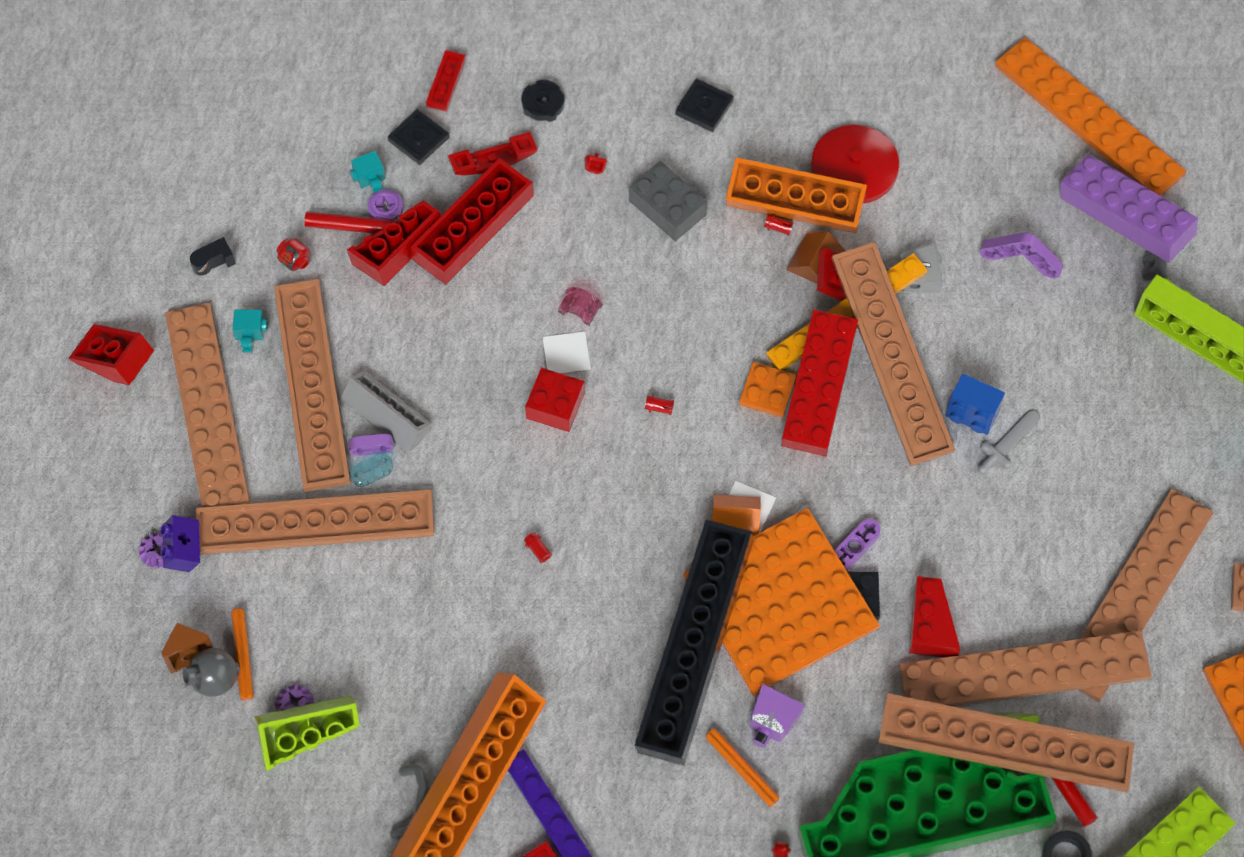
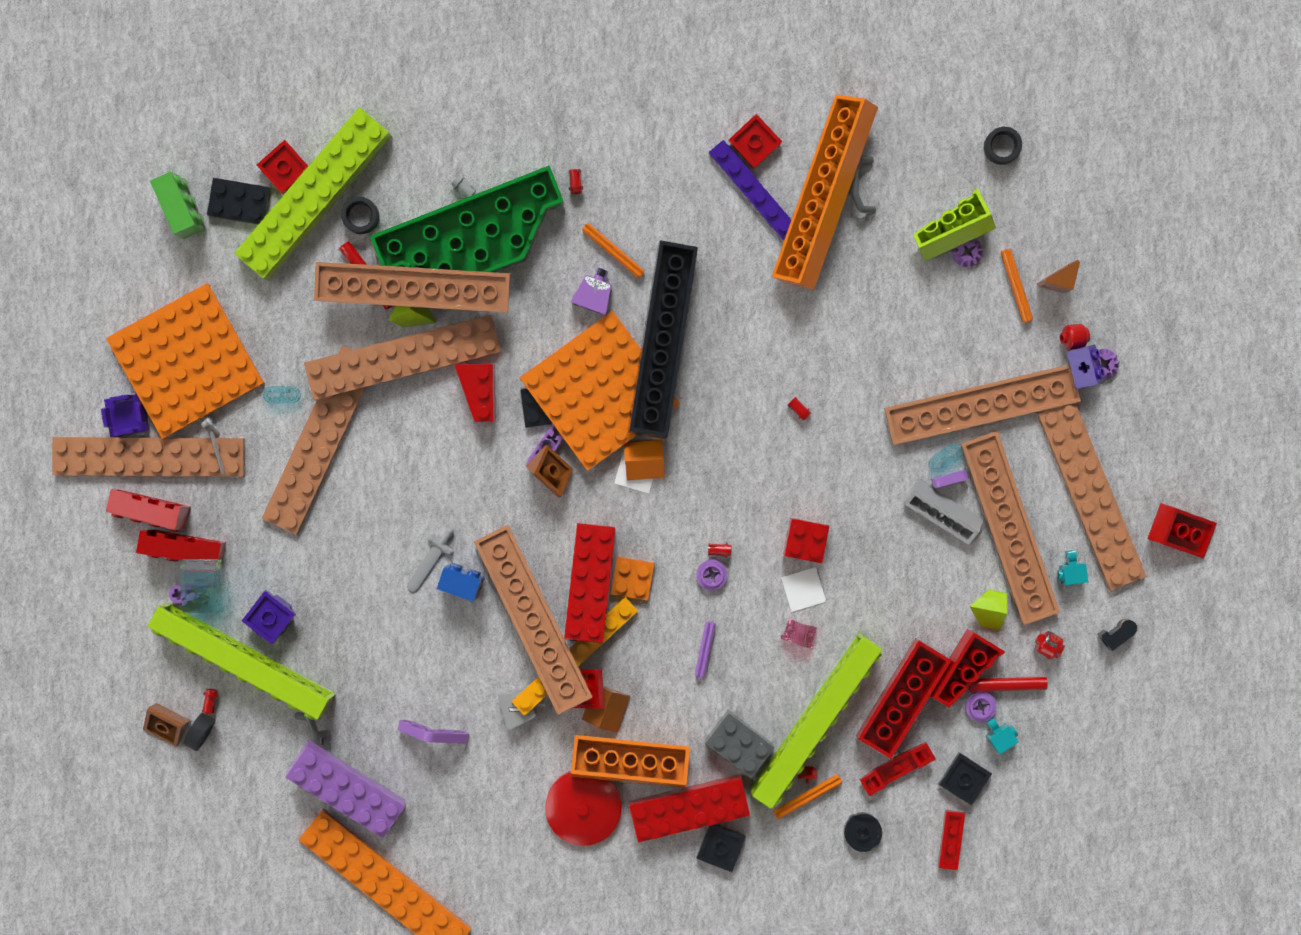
camera: 170 degrees right, 25 degrees up
dark grey brick [182,648,240,697] -> none
red pin [764,214,793,236] -> none
none -> dark purple panel [242,590,297,644]
none -> clear light blue beam [263,386,301,404]
none -> dark orange slope [526,445,573,498]
none -> red brick [629,774,750,843]
none -> medium lavender axle [695,621,716,678]
none -> medium lavender gear [697,560,727,590]
none -> lime brick [750,633,883,809]
none -> orange axle [773,774,843,820]
none -> lime slope [969,589,1007,631]
none -> black tyre [984,126,1022,165]
none -> red head [1059,323,1090,350]

